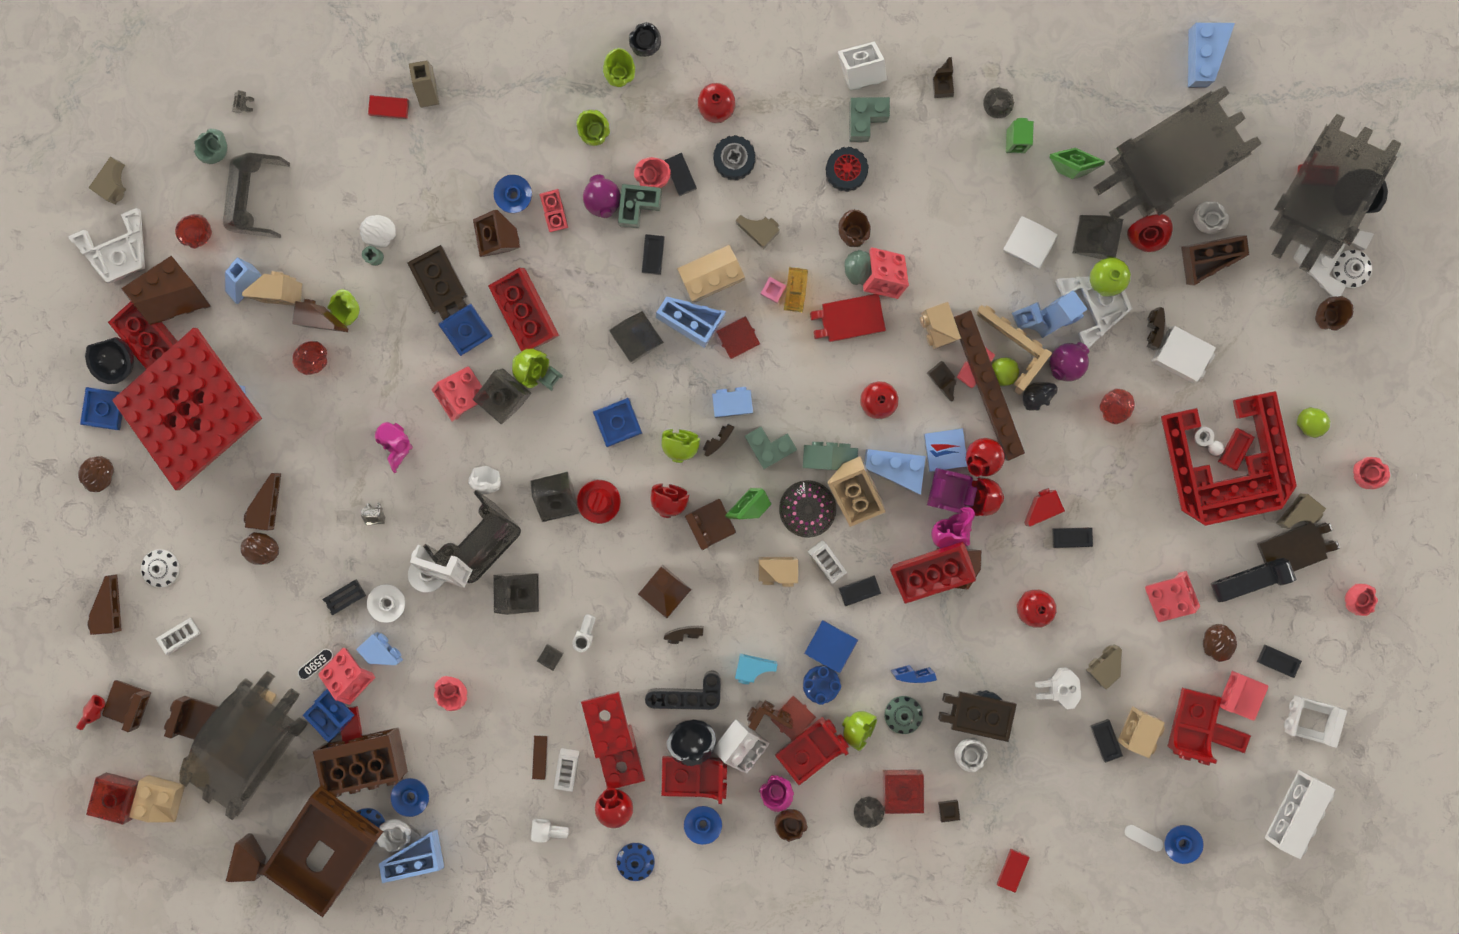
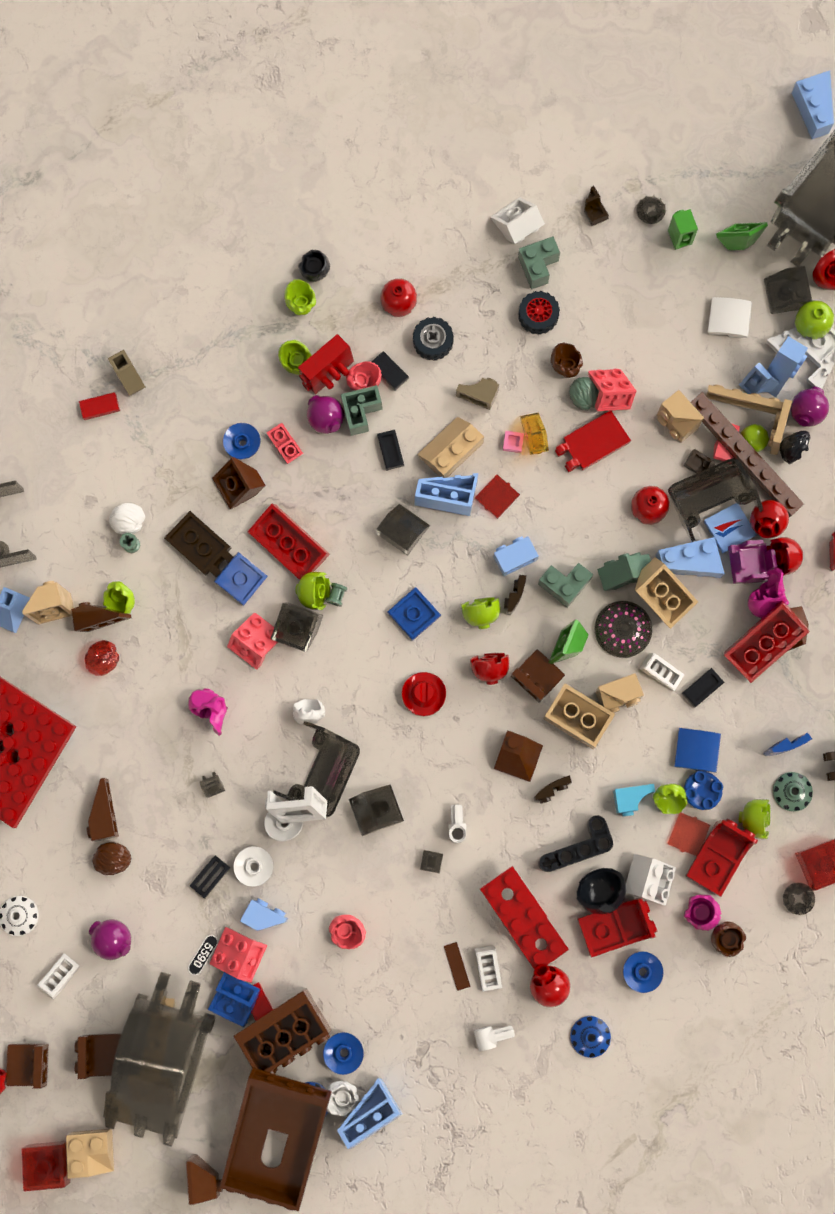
camera: 15 degrees left, 10 degrees down
clear smoke slope [531,472,579,522] -> none
reddish brown bracket [747,700,794,731] -> none
none -> magenta brick [89,919,131,960]
none -> red piece [298,334,354,395]
none -> tan slope [543,684,615,749]
none -> lime hair [653,784,687,814]
none -> clear smoke windscreen [668,459,764,542]

